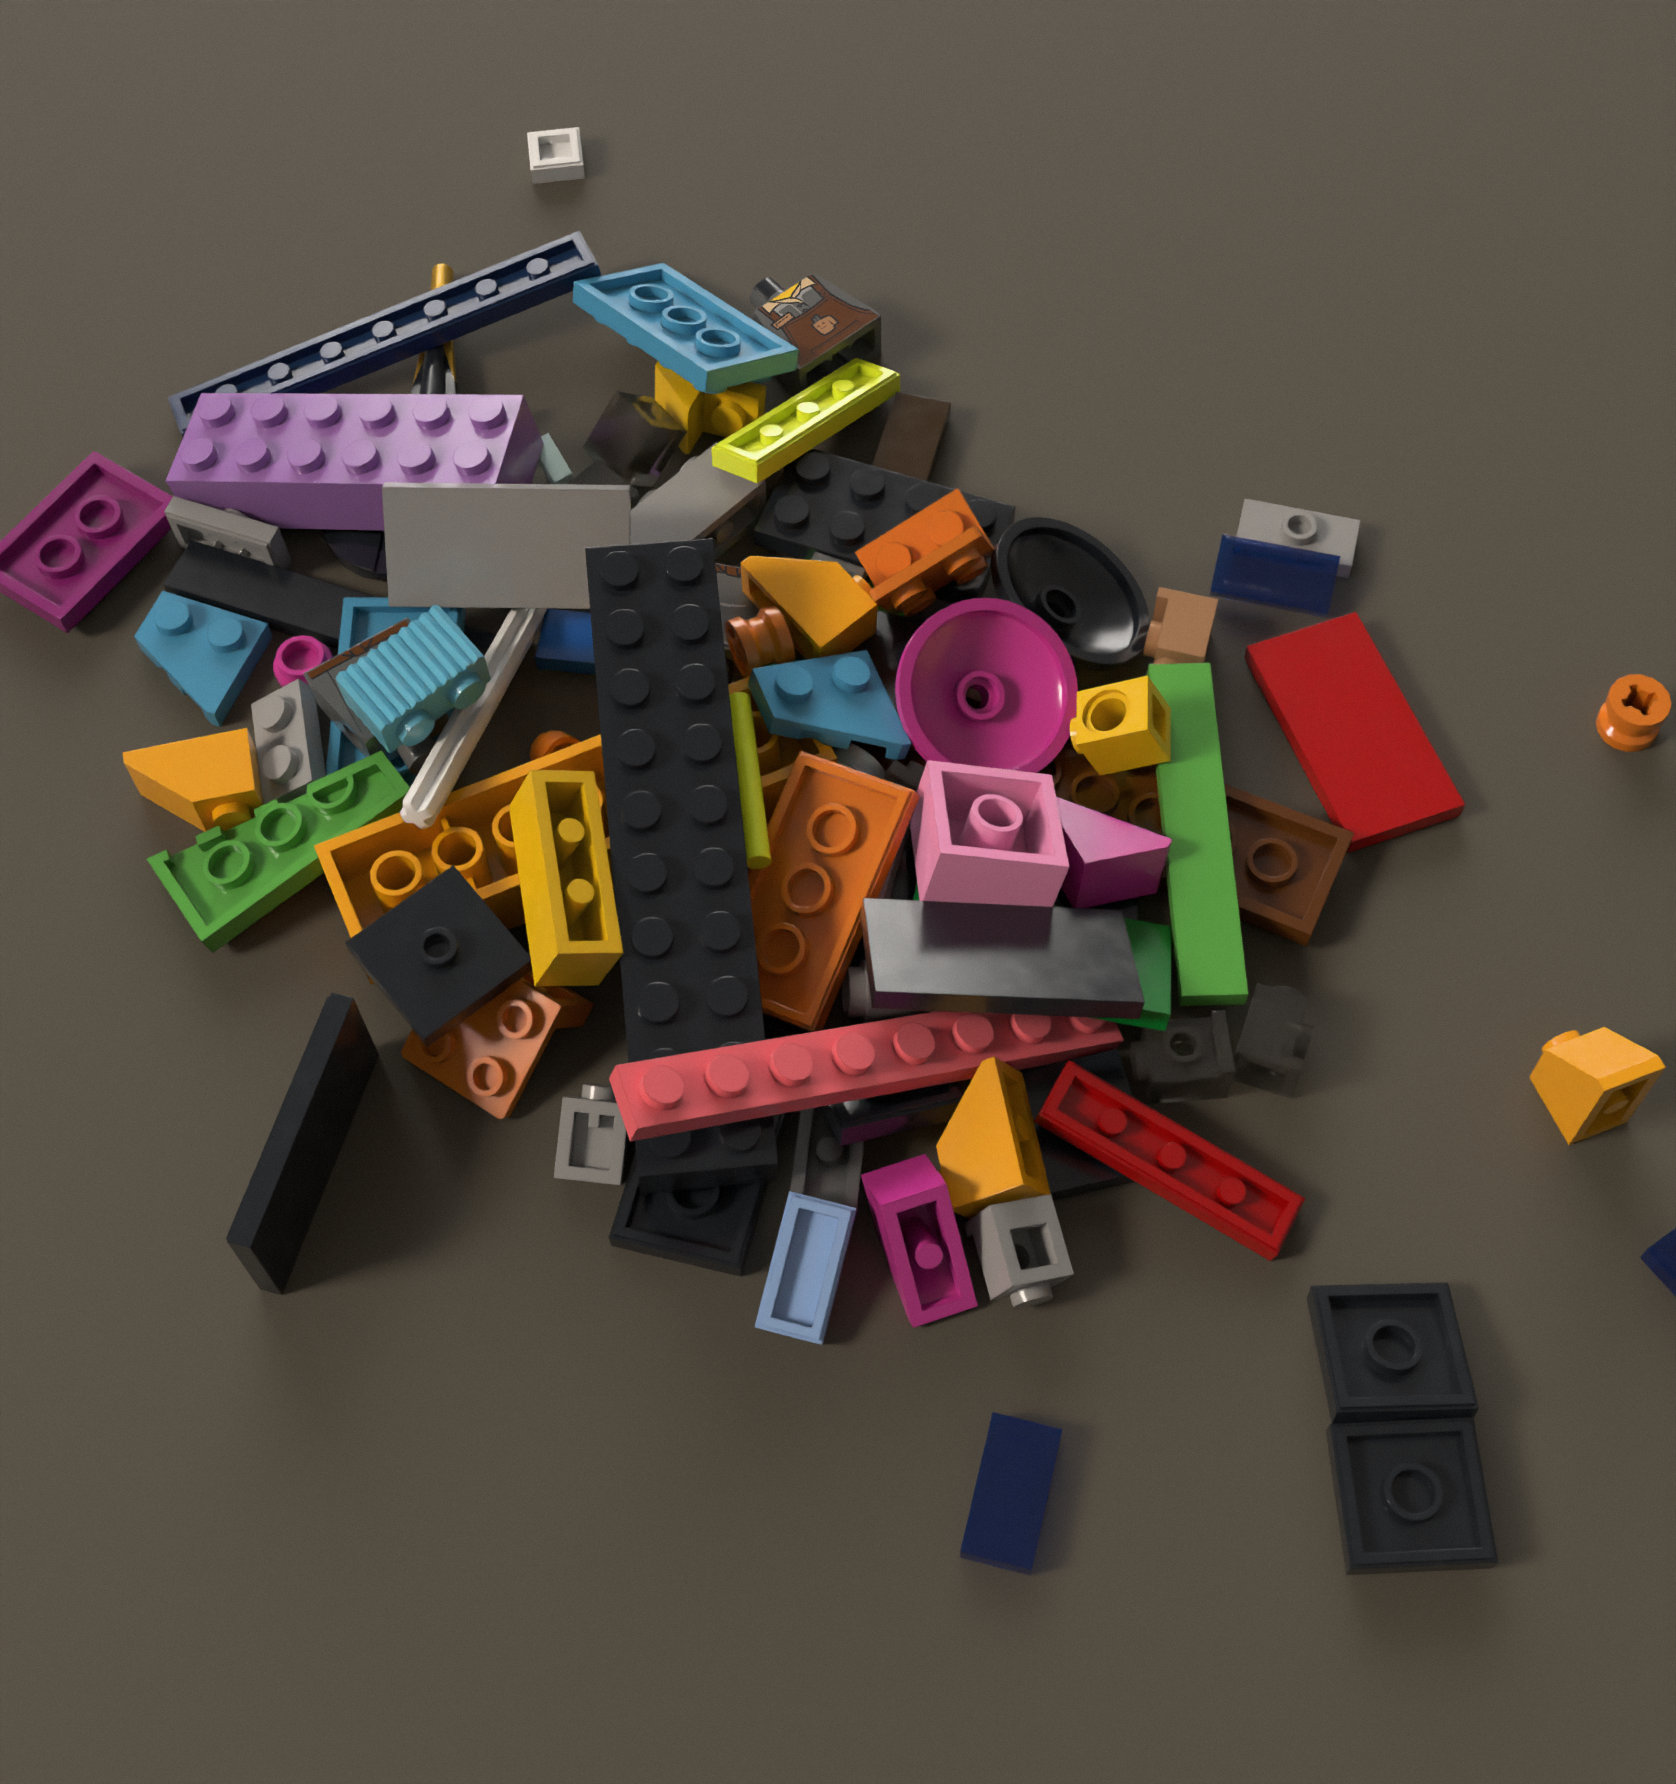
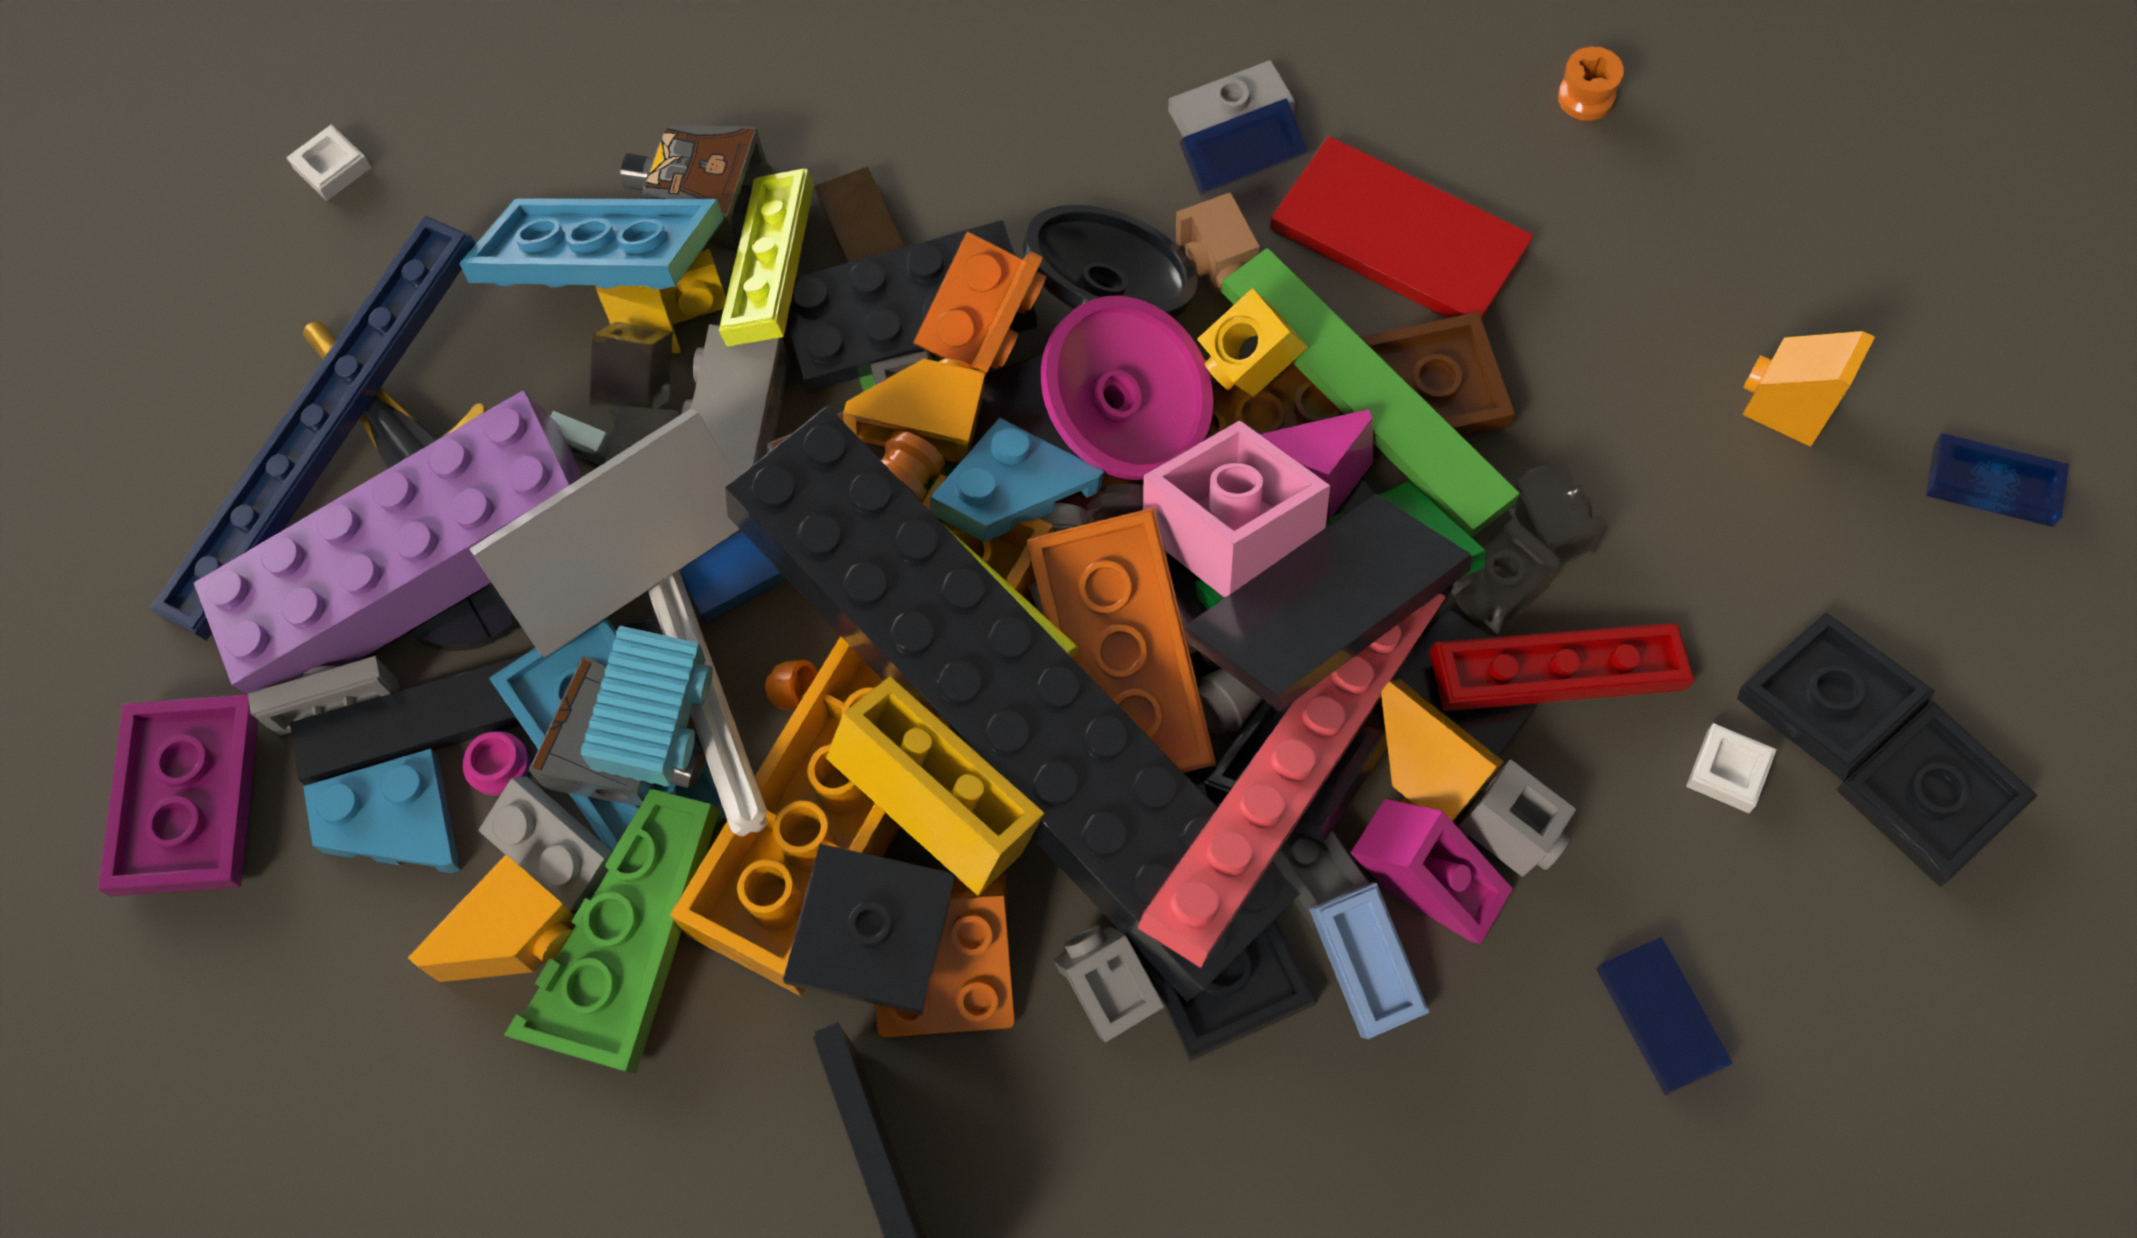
camera: 35 degrees left, 5 degrees up
none -> white tile [1686,723,1777,813]

